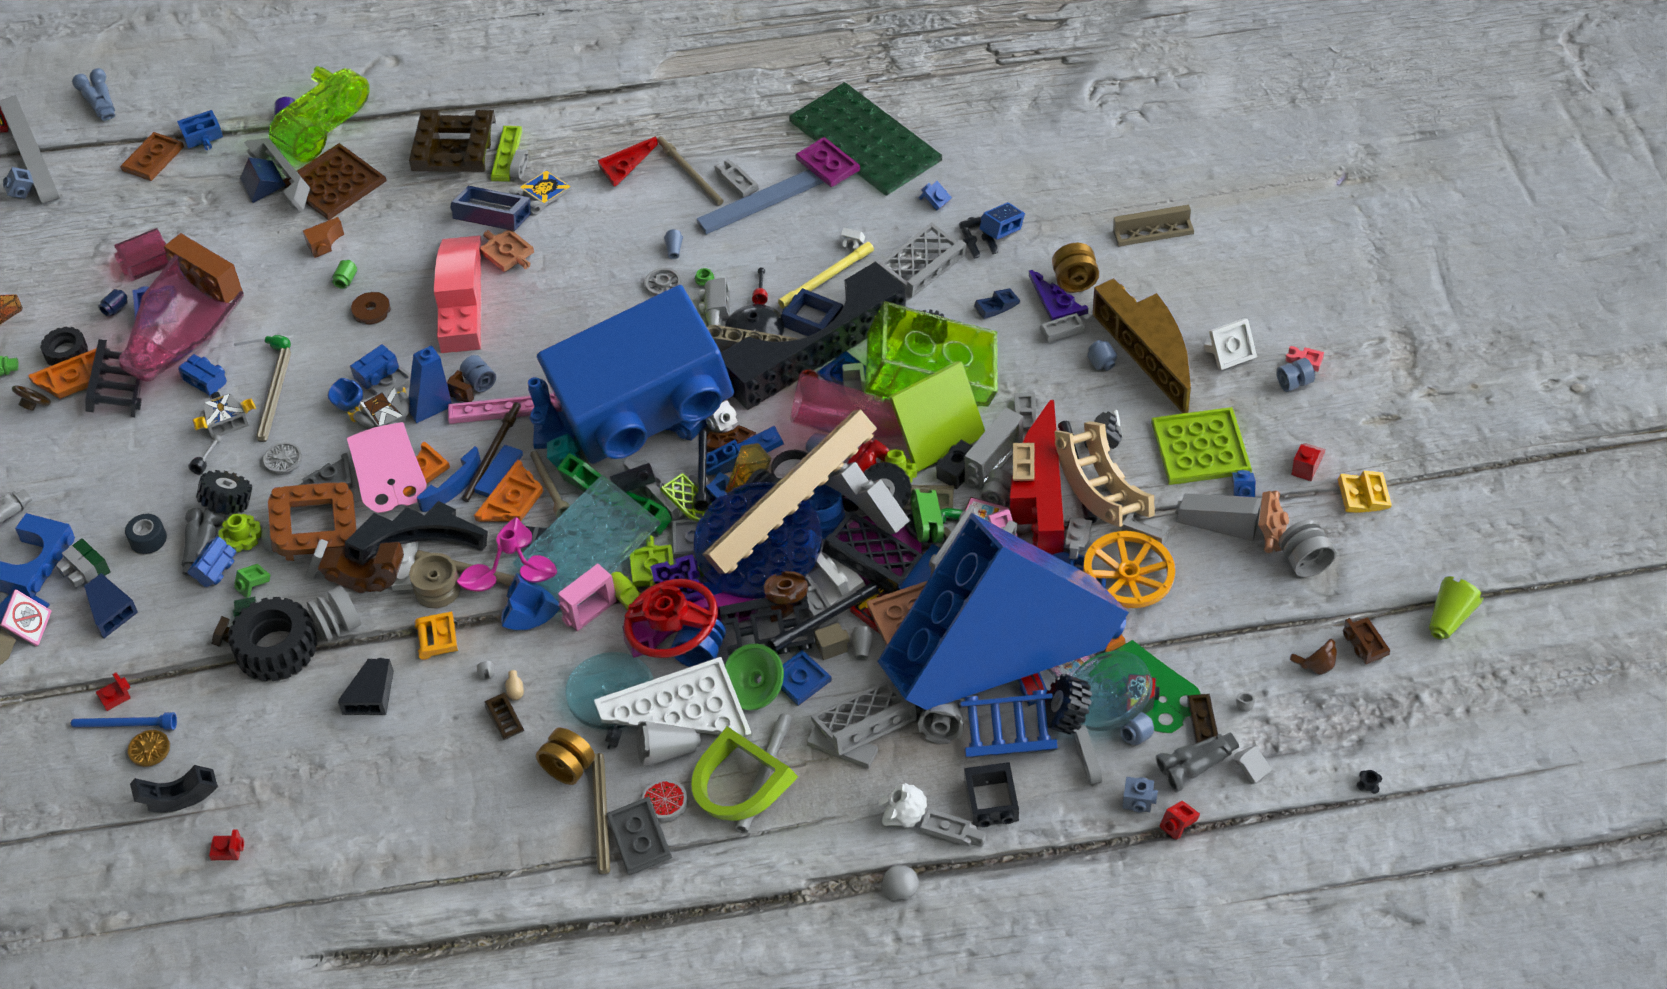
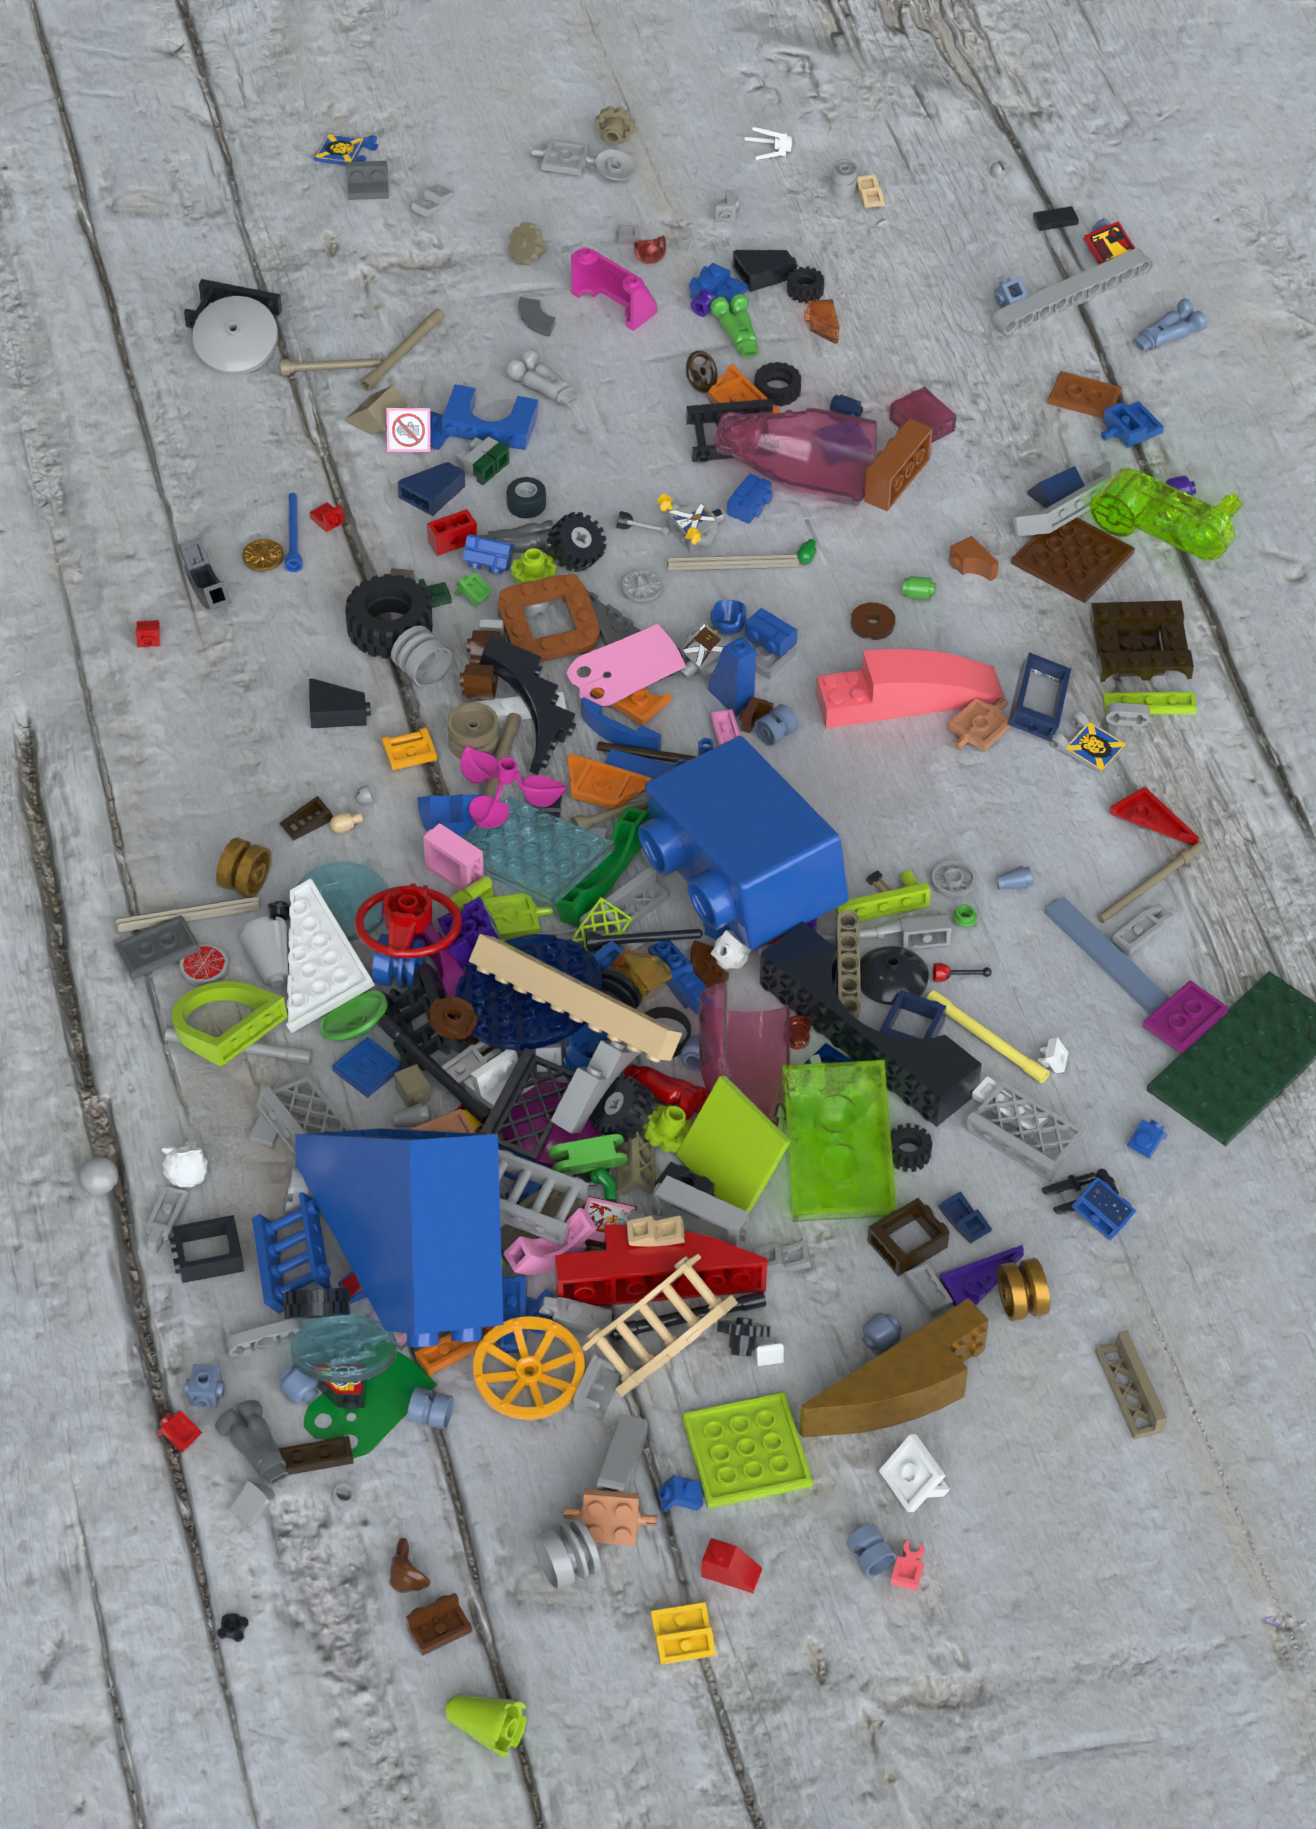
camera: 80 degrees right, 0 degrees up
black hinge [610,463,656,495] -> none
none -> sand blue wheel [407,1387,454,1430]
none -> red brick [427,509,477,556]
none -> dark brown window [867,1198,950,1277]

